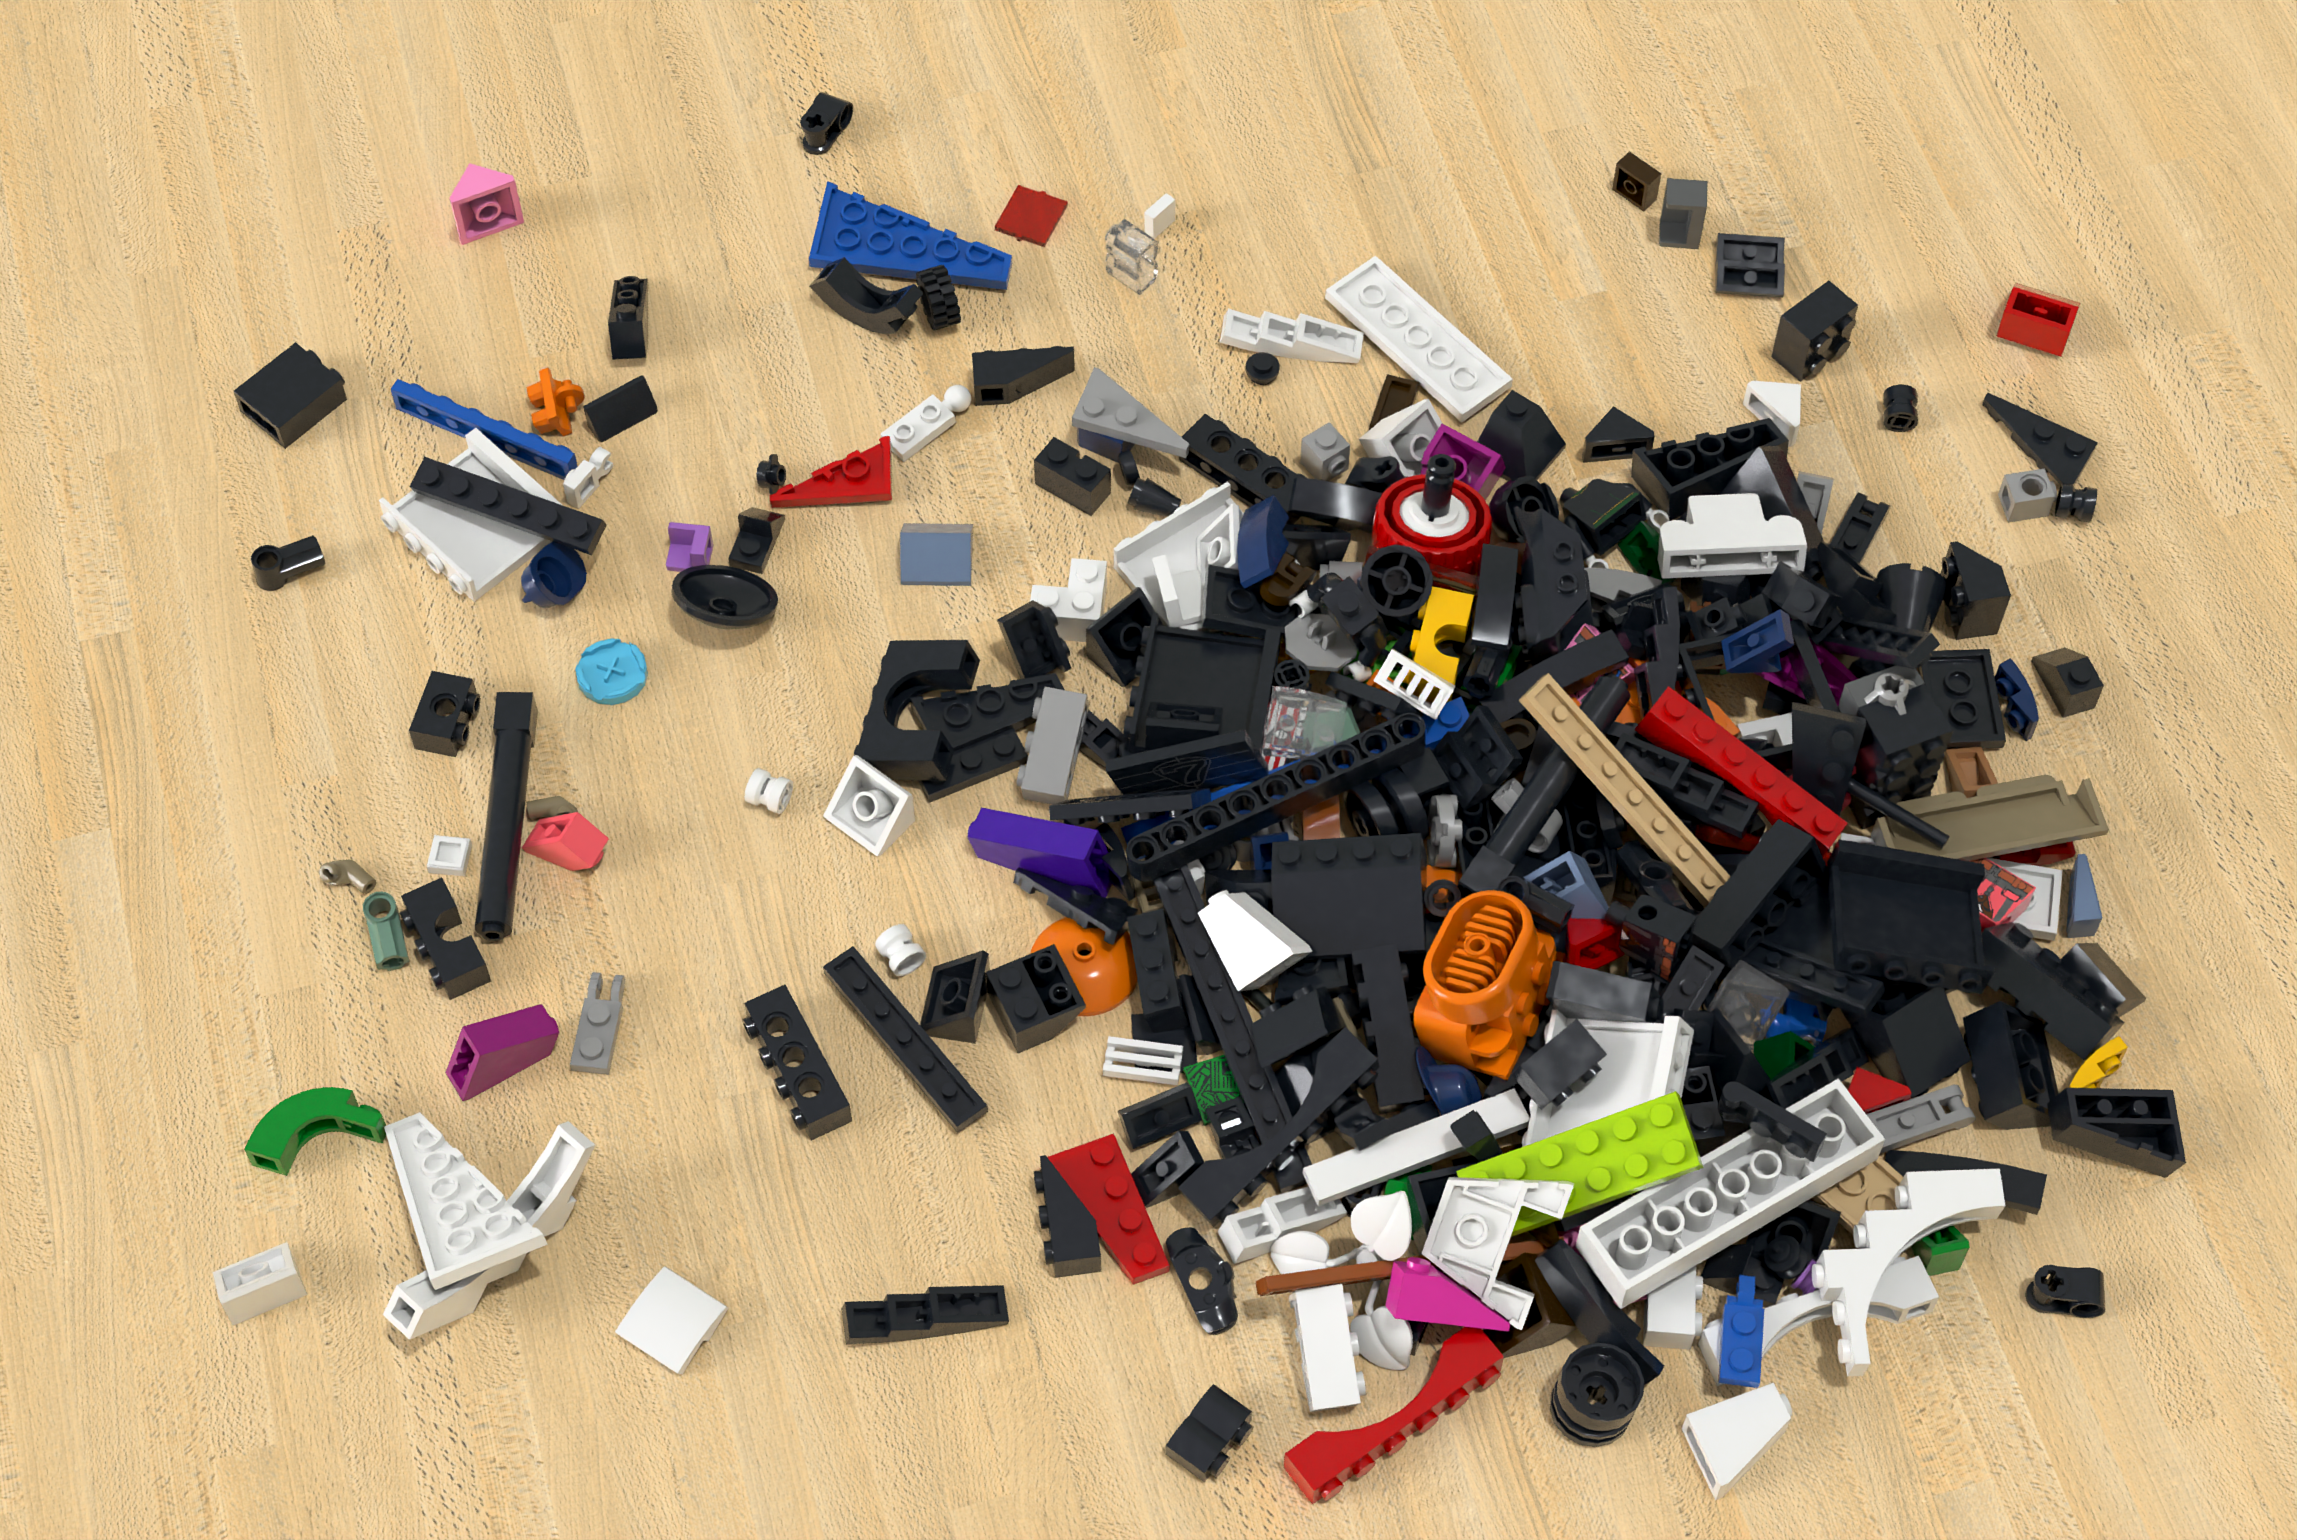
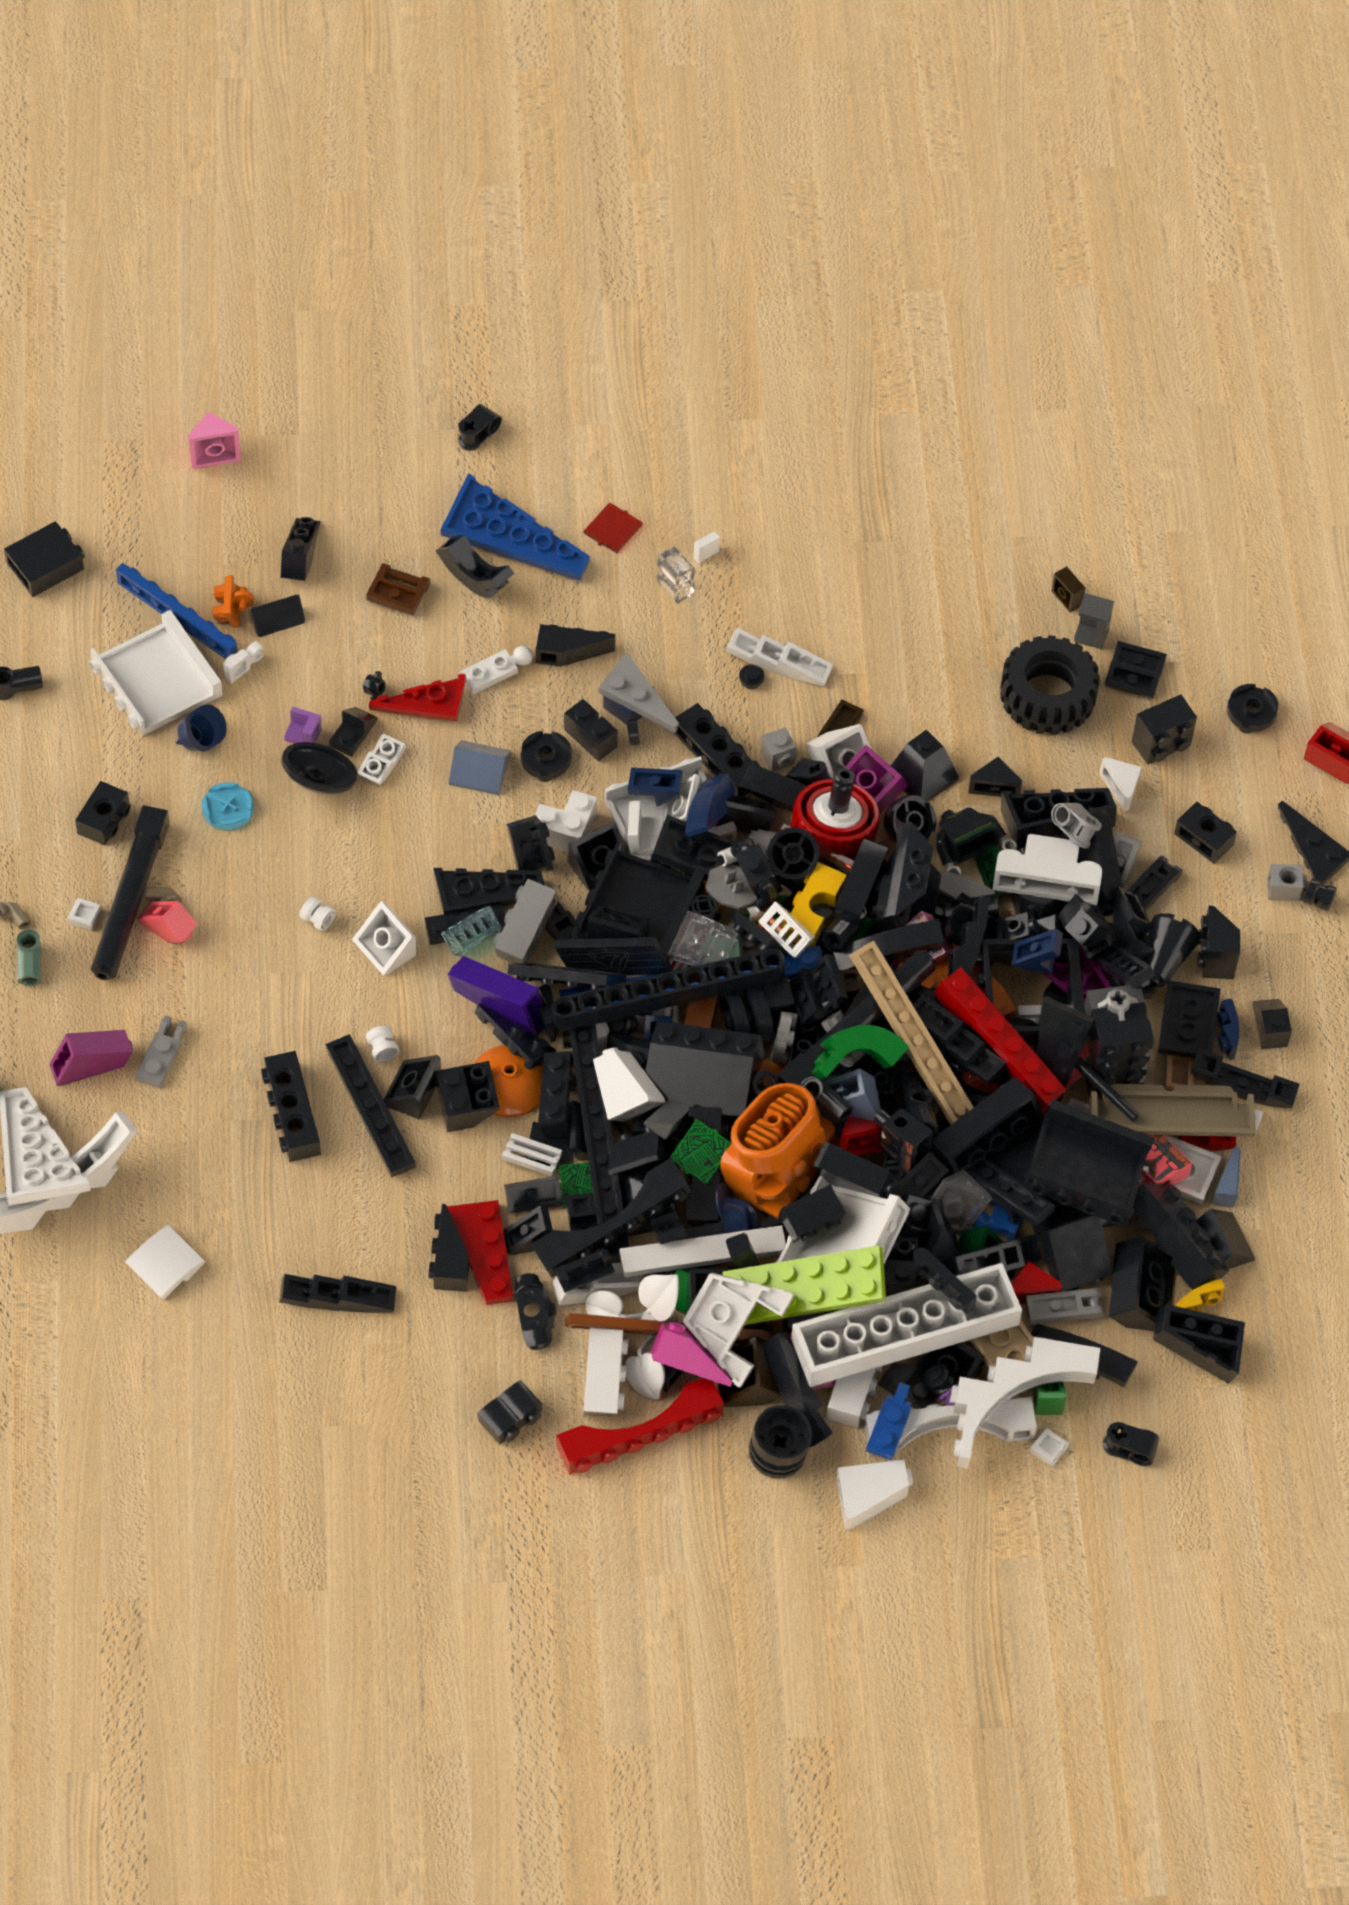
camera: 10 degrees right, 0 degrees up
black arch [400,877,491,1000] -> none
black plate [409,456,607,556] -> none
black arch [854,640,980,780] -> none
black tyre [916,265,961,330] -> none
black cone [1128,478,1182,517] -> none
dark brown plate [1260,552,1316,606] -> none
white plate [1325,256,1513,423] -> none
black wheel [1883,384,1918,432] -> none
none -> white slope [357,734,406,785]
none -> reddish brown plate [366,563,431,615]
none -> clear light blue slope [441,906,502,956]
none -> black plate [520,731,572,782]
none -> black hinge [554,1248,615,1293]
none -> dark blue slope [628,767,683,806]
none -> dark grey slope [644,1099,696,1139]
none -> green piece [670,1119,732,1184]
none -> green arch [811,1025,909,1079]
none -> black tyre [1000,635,1100,735]
none -> white tile [1030,1427,1069,1467]
none -> light grey piece [1051,803,1102,848]
none -> black brick [1174,801,1237,864]
none -> black slope [1191,1048,1300,1108]
none -> black plate [1227,684,1278,734]

